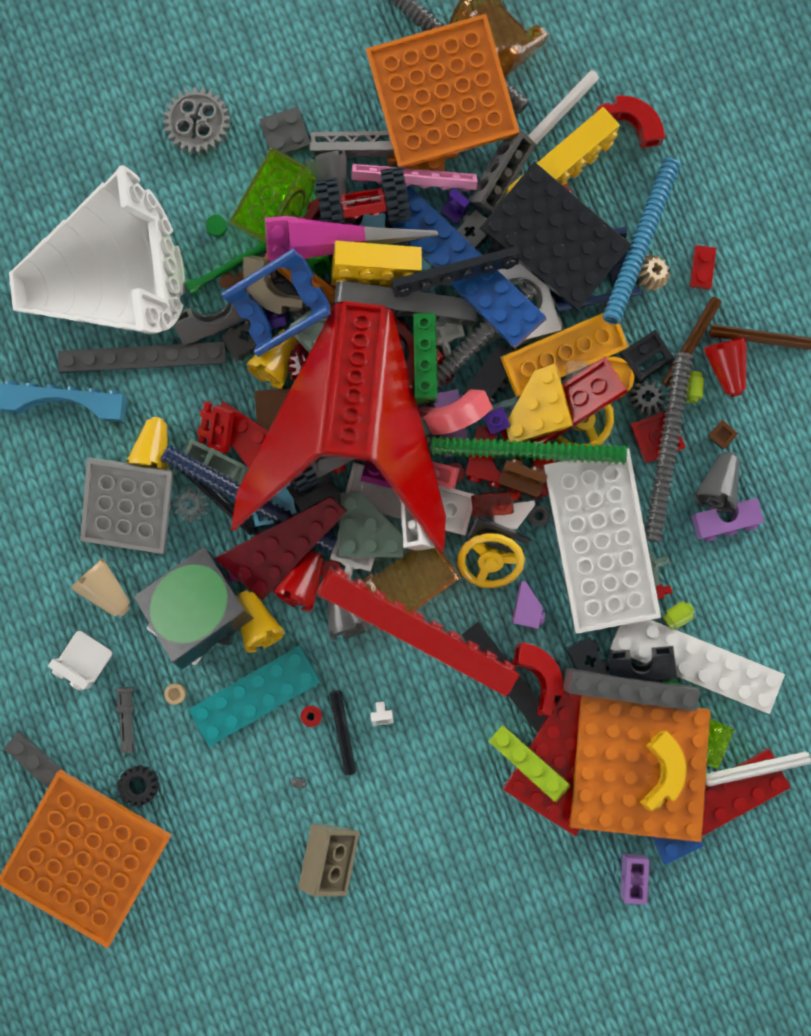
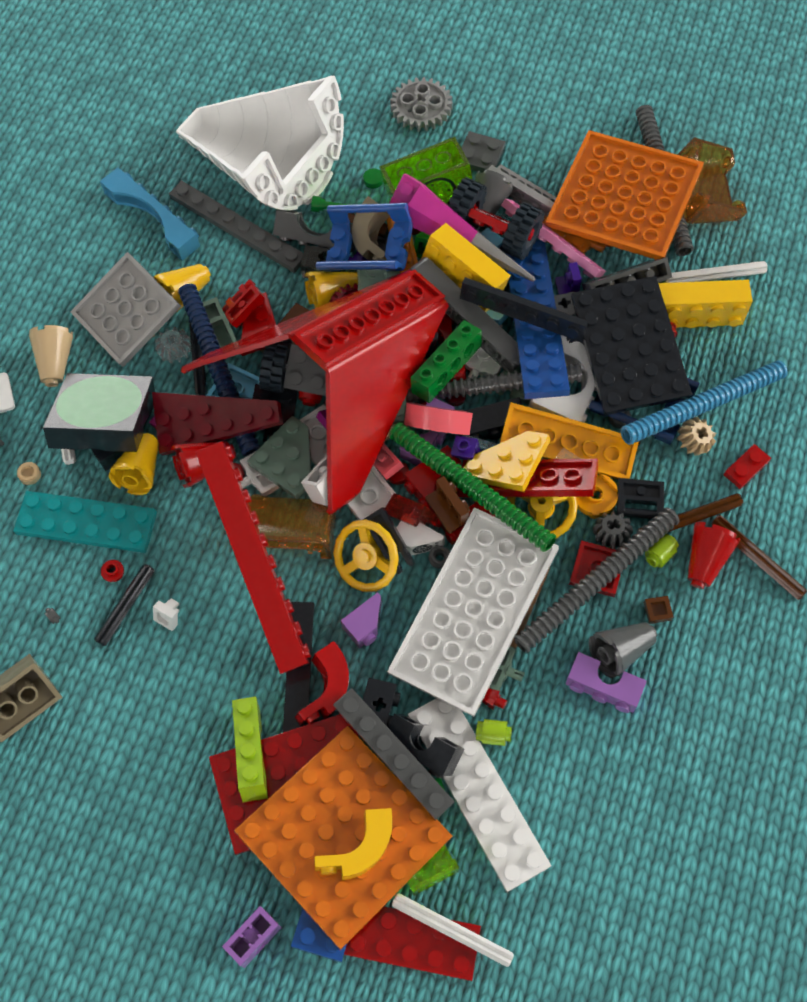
camera: 40 degrees right, 20 degrees down
dark grey cone [328,601,371,640] -> none
red arch [594,95,665,148] -> none

